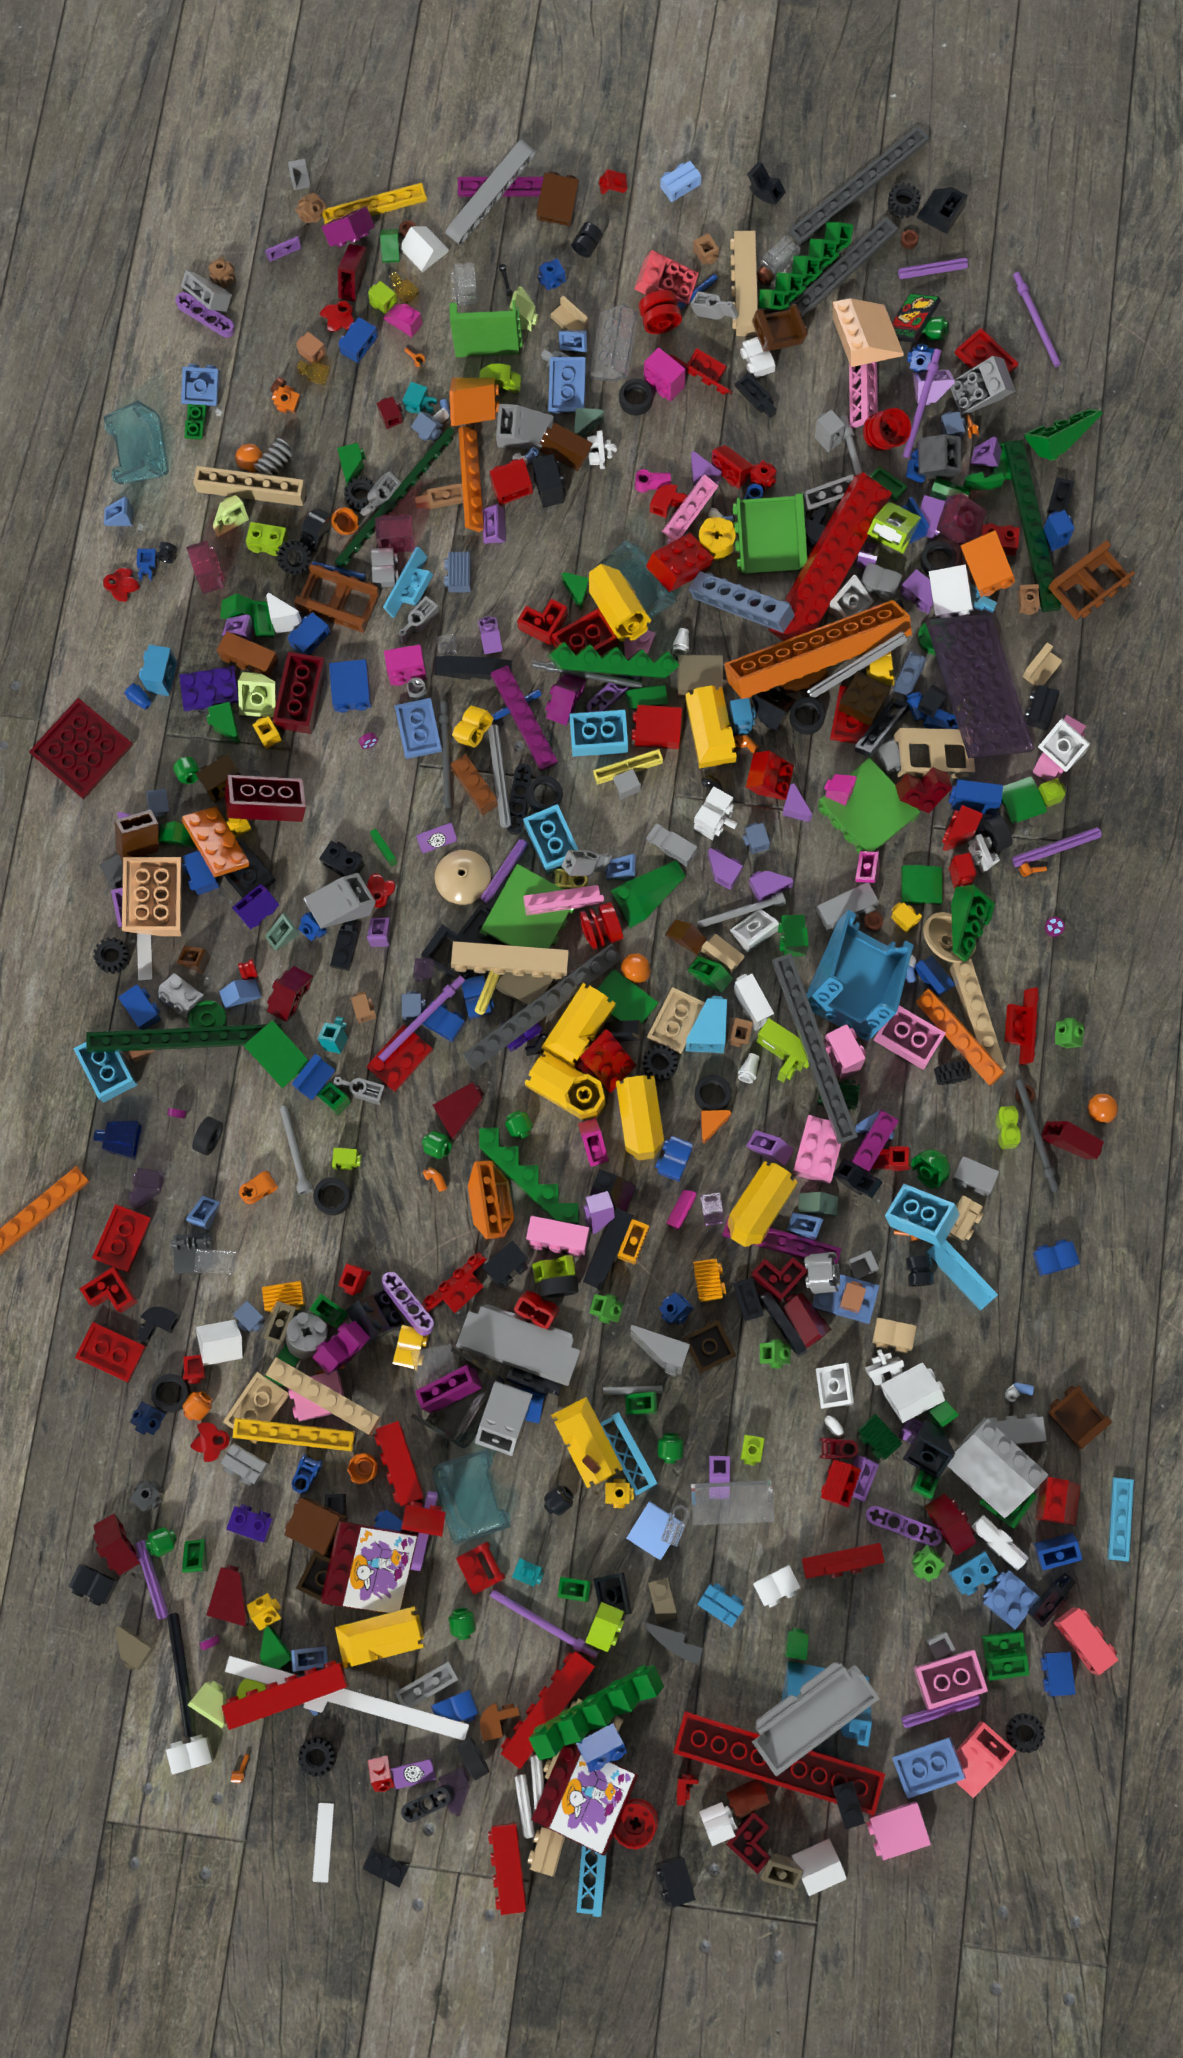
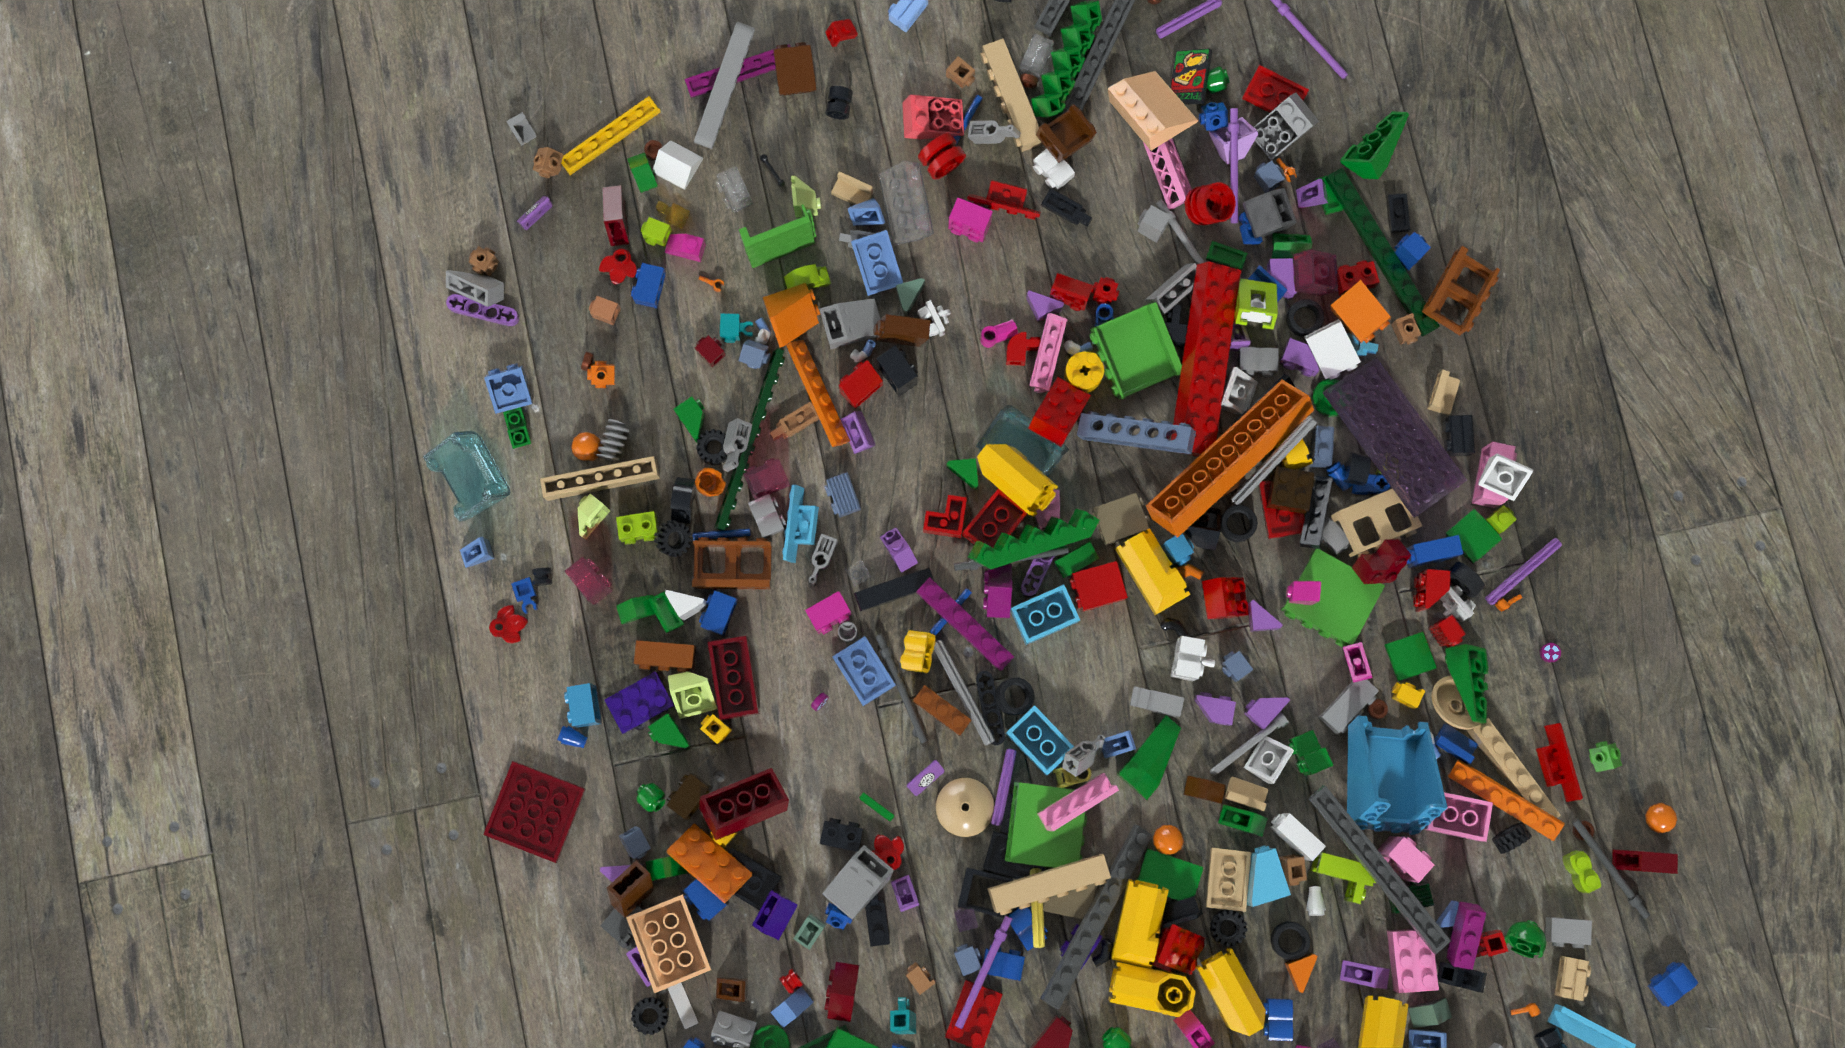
camera: 25 degrees left, 5 degrees up
medium lavender slope [222,614,254,641] -> none
clear yellow plate [297,361,330,386] -> none
magenta brick [321,206,375,247] -> none
blue brick [329,659,371,713] -> none
blue brick [537,258,566,291] -> none
red wheel [580,902,623,950] -> none
light yellow piece [593,749,663,785] -> none
light grey panel [613,769,641,800] -> none
black tyre [619,378,653,416] -> none
white cone [671,628,690,656] -> none
medium azure brick [885,1184,960,1247] -> none
green slope [963,472,1005,491] -> none

